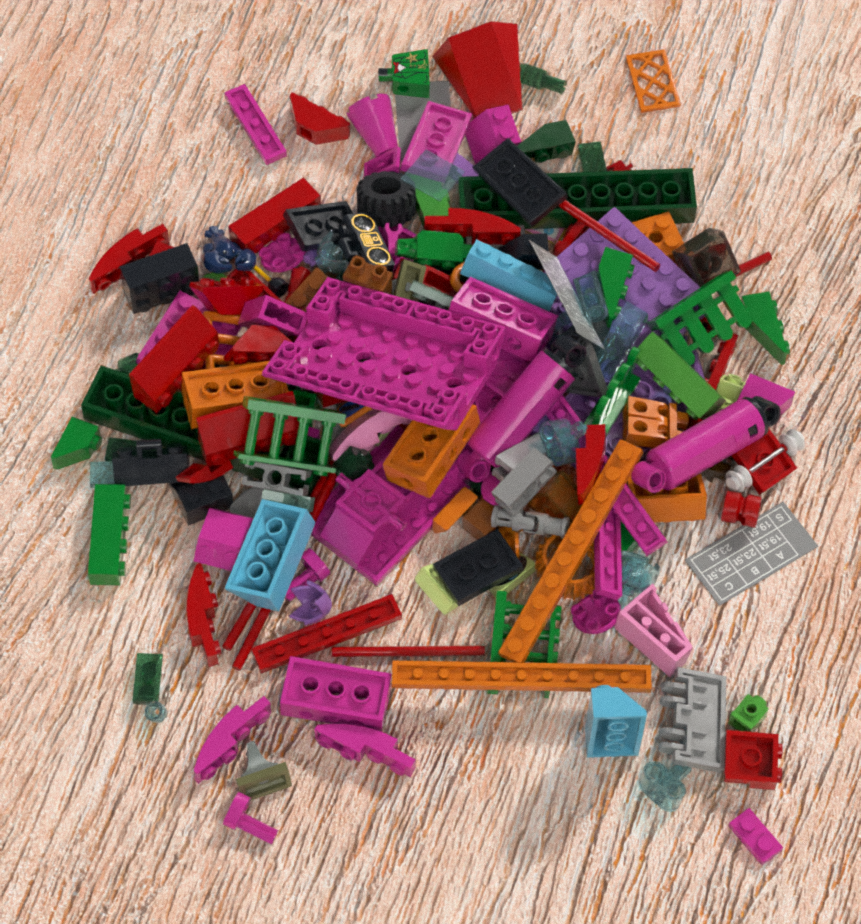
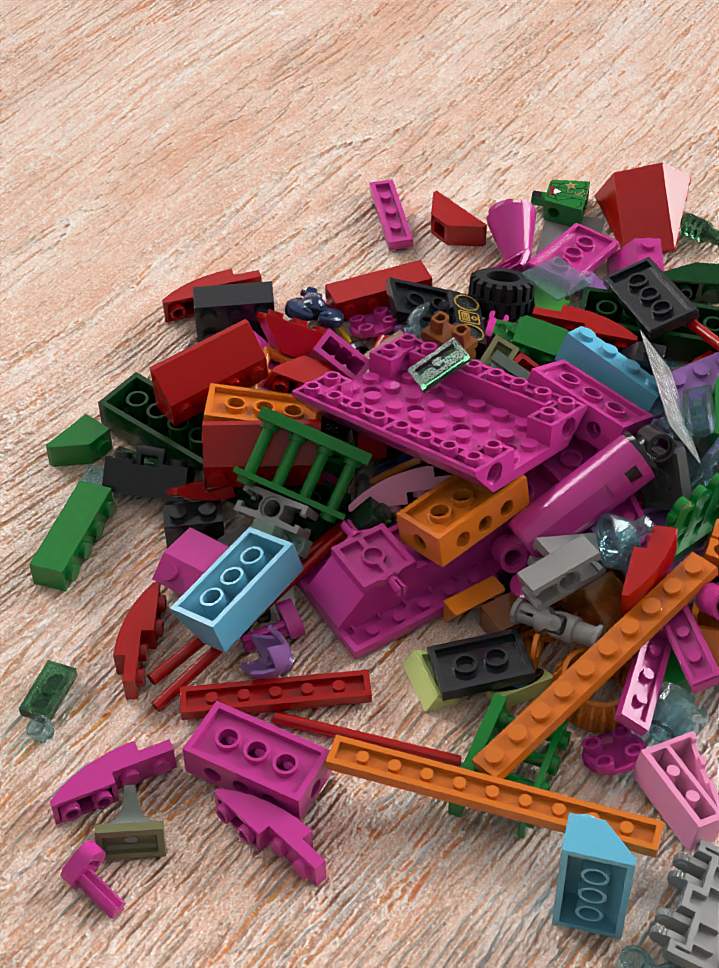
camera: 20 degrees right, 15 degrees down
none -> clear green plate [407,337,472,393]

